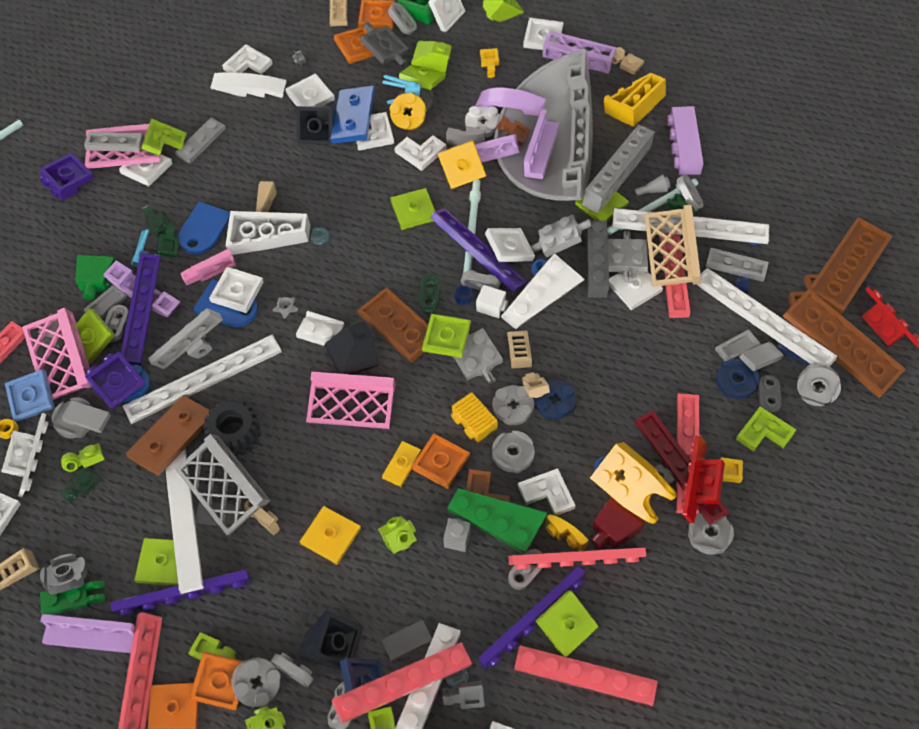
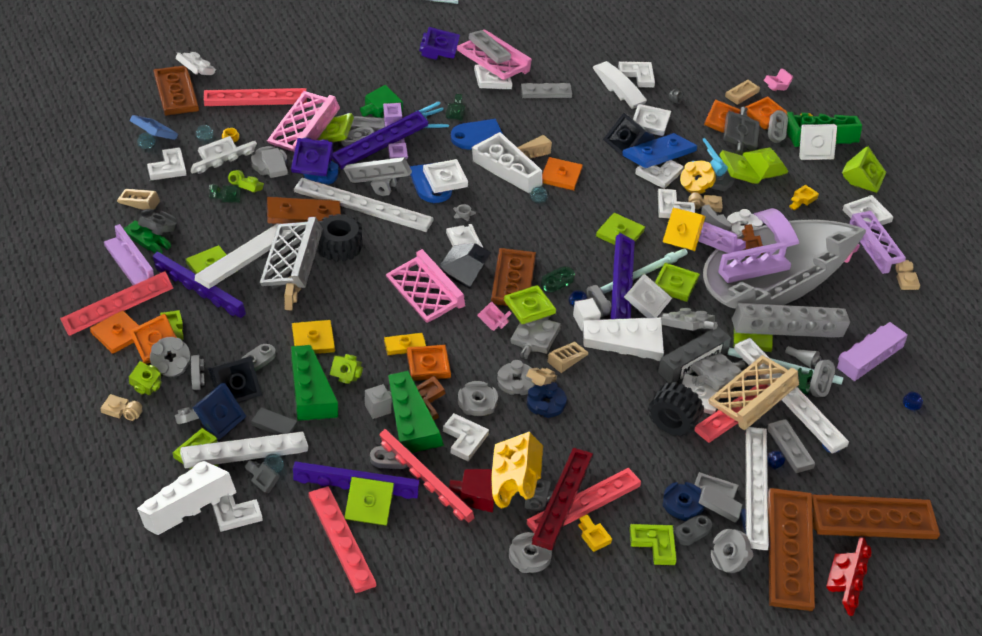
camera: 45 degrees right, 15 degrees down
medium blue plate [5,369,55,422] -> none
lime plate [141,118,187,155] -> none
dark green plate [156,223,179,258] -> none
bright pink hinge [180,249,236,285] -> none
coral plate [332,642,472,723] -> none
yellow brick [451,392,498,443] -> none
yellow slope [545,514,589,552] -> none
yellow wedge [604,73,666,127] -> none
red bracket [681,435,725,523] -> none
none -> light grey plate [241,344,276,371]
none -> green wedge [291,345,338,421]
none -> bright pink bracket [477,301,512,331]
none -> orange plate [542,157,583,190]
none -> black tyre [648,382,704,437]
none -> lime plate [655,263,700,302]
none -> tan plate [688,192,722,212]
none -> clear blue plate [903,392,923,410]

